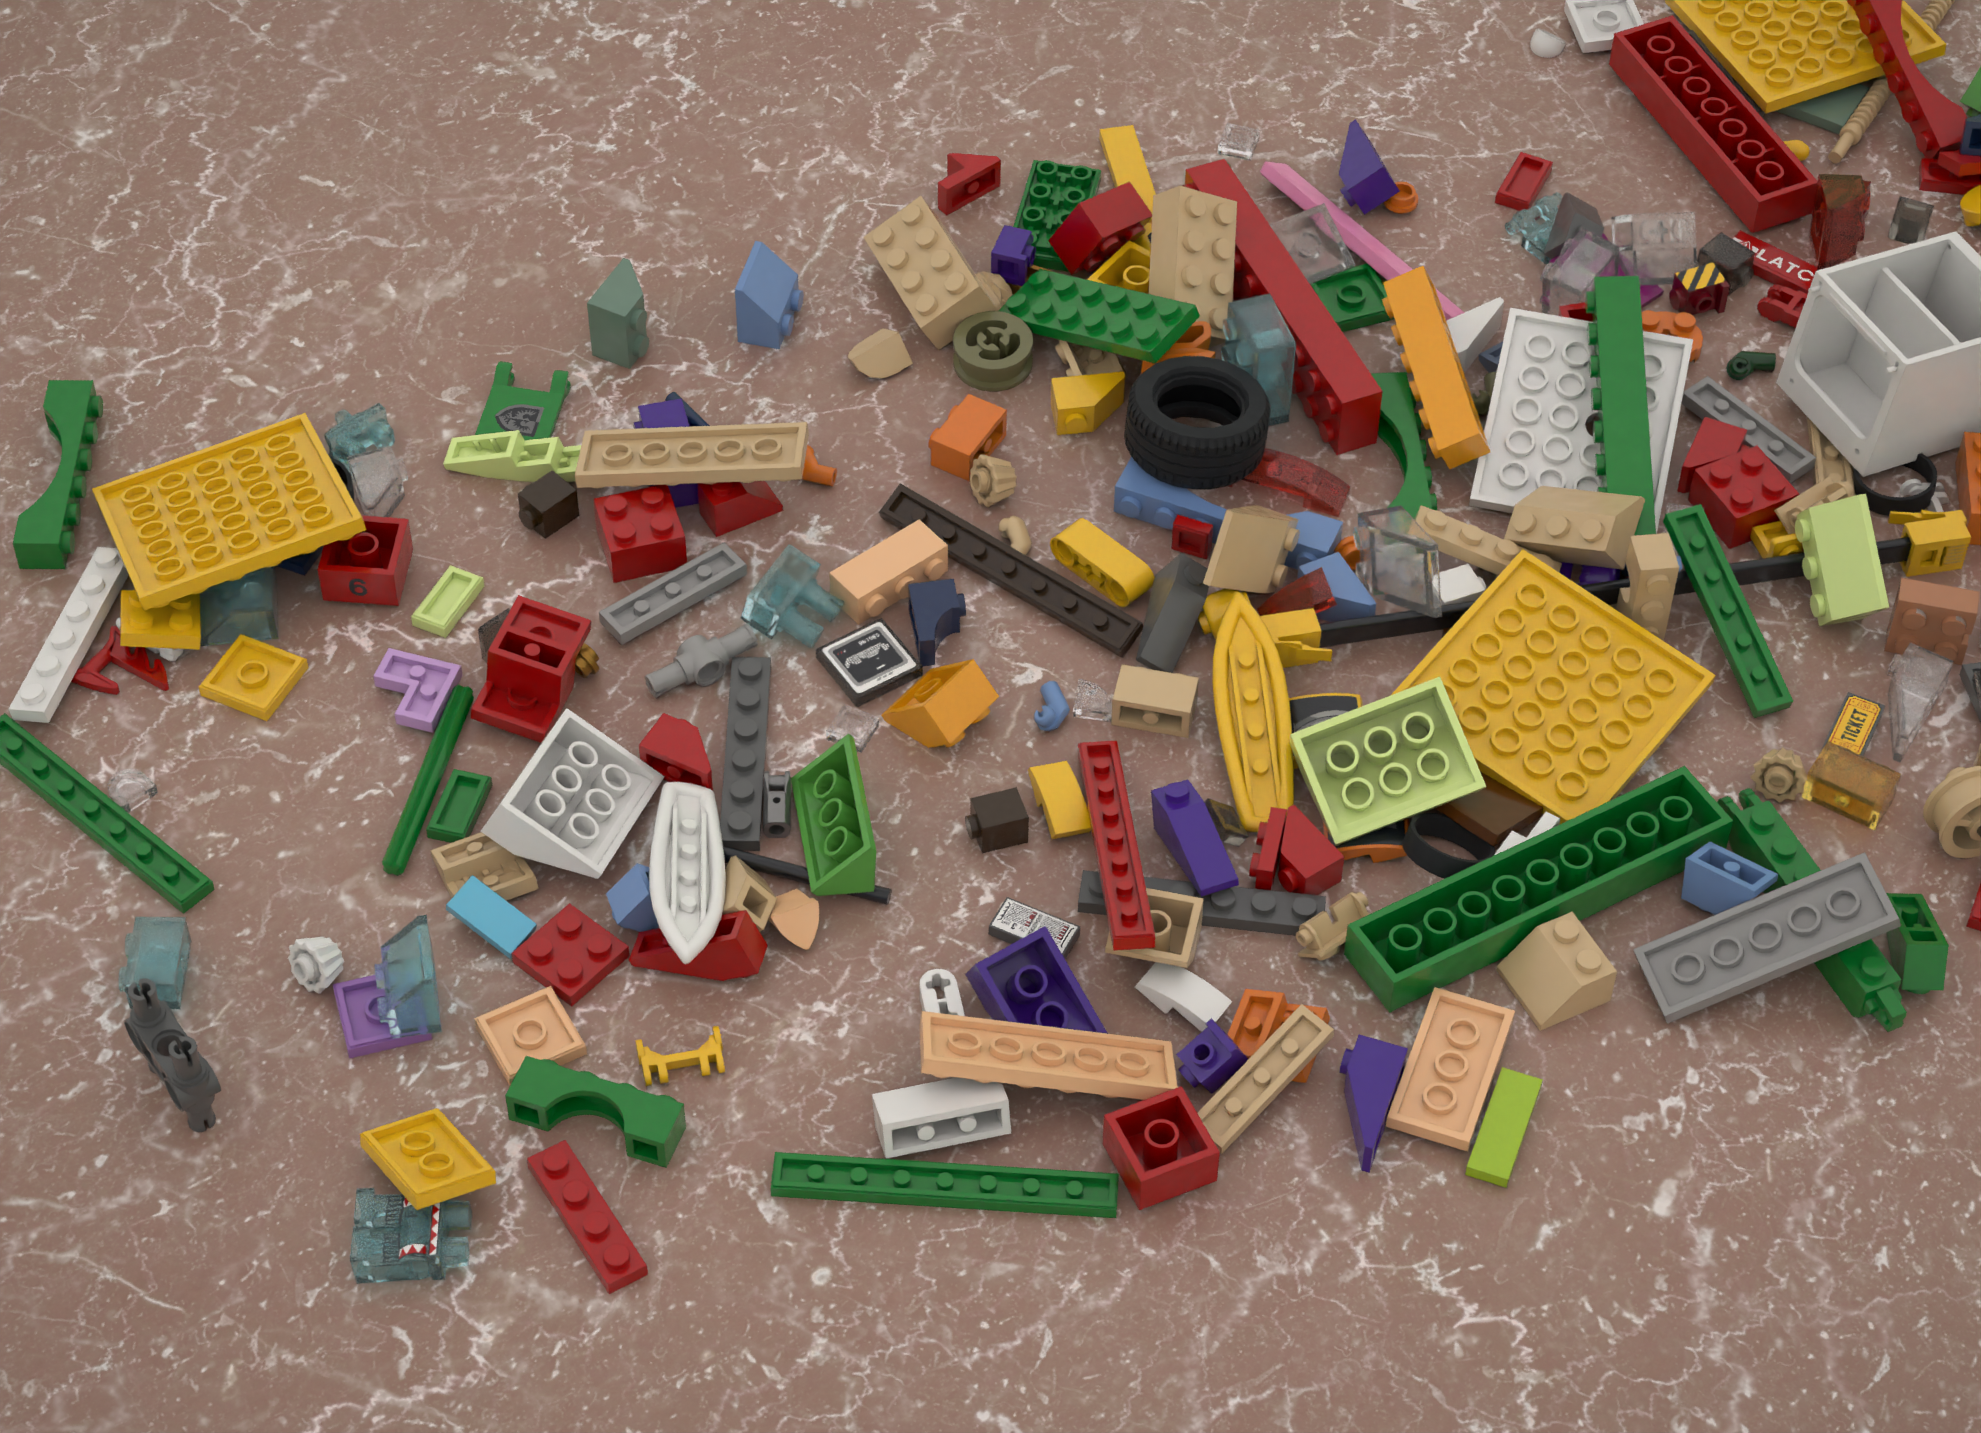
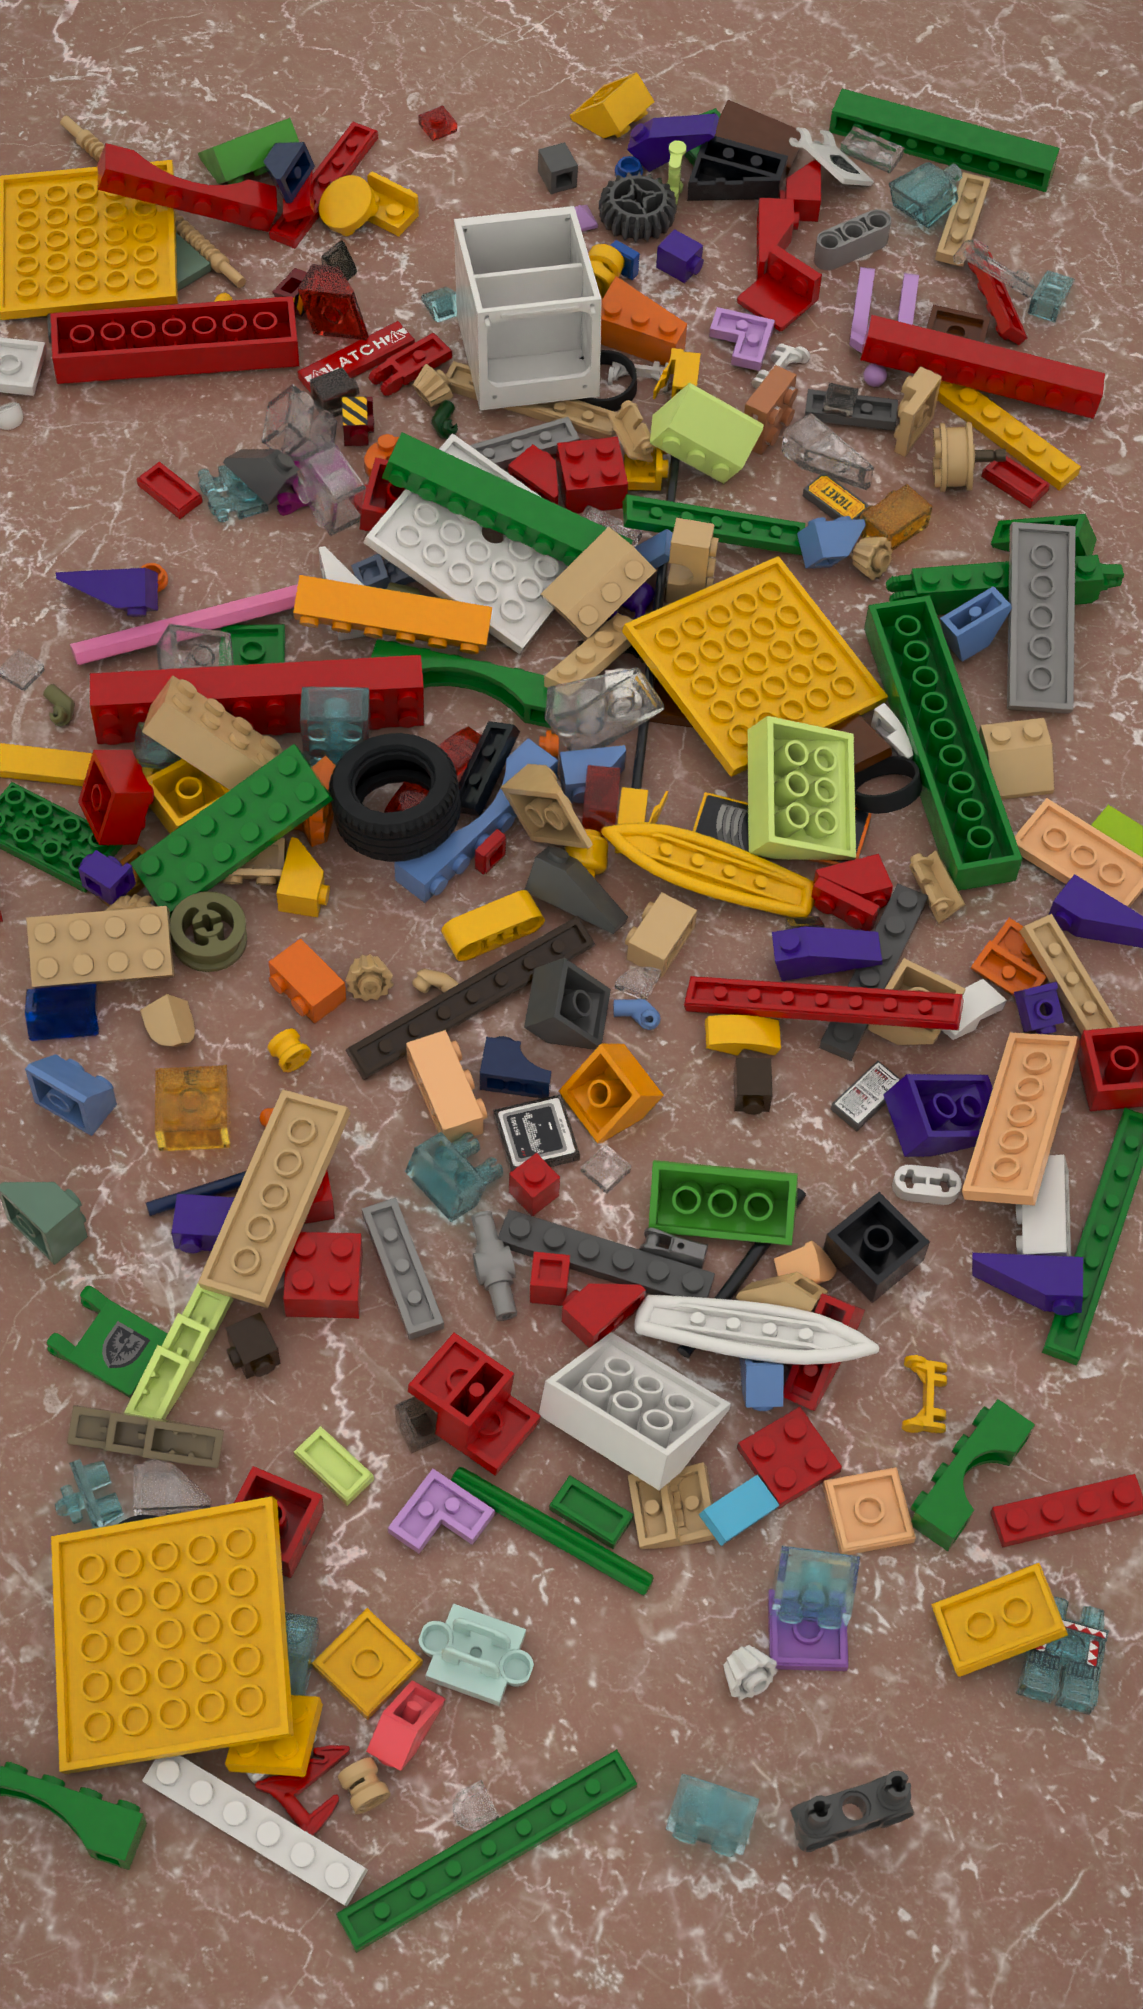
camera: 75 degrees left, 10 degrees up
none -> clear blue bracket [25,983,99,1041]
none -> dark tan slope [67,1405,224,1468]
none -> clear yellow brick [155,1065,230,1151]
none -> yellow wheel [267,1028,312,1073]
none -> tan wheel [337,1757,391,1814]
none -> coral slope [366,1680,446,1771]
none -> tan piece [412,364,453,407]
none -> light aqua piece [418,1604,534,1706]
none -> black plate [458,721,520,816]
none -> red brick [509,1153,560,1216]
none -> dark grey slope [524,958,611,1050]
none -> red panel [530,1252,570,1306]
none -> medium blue slope [797,516,866,569]
none -> black brick [823,1192,930,1303]
none -> dark purple slope [972,1252,1083,1315]

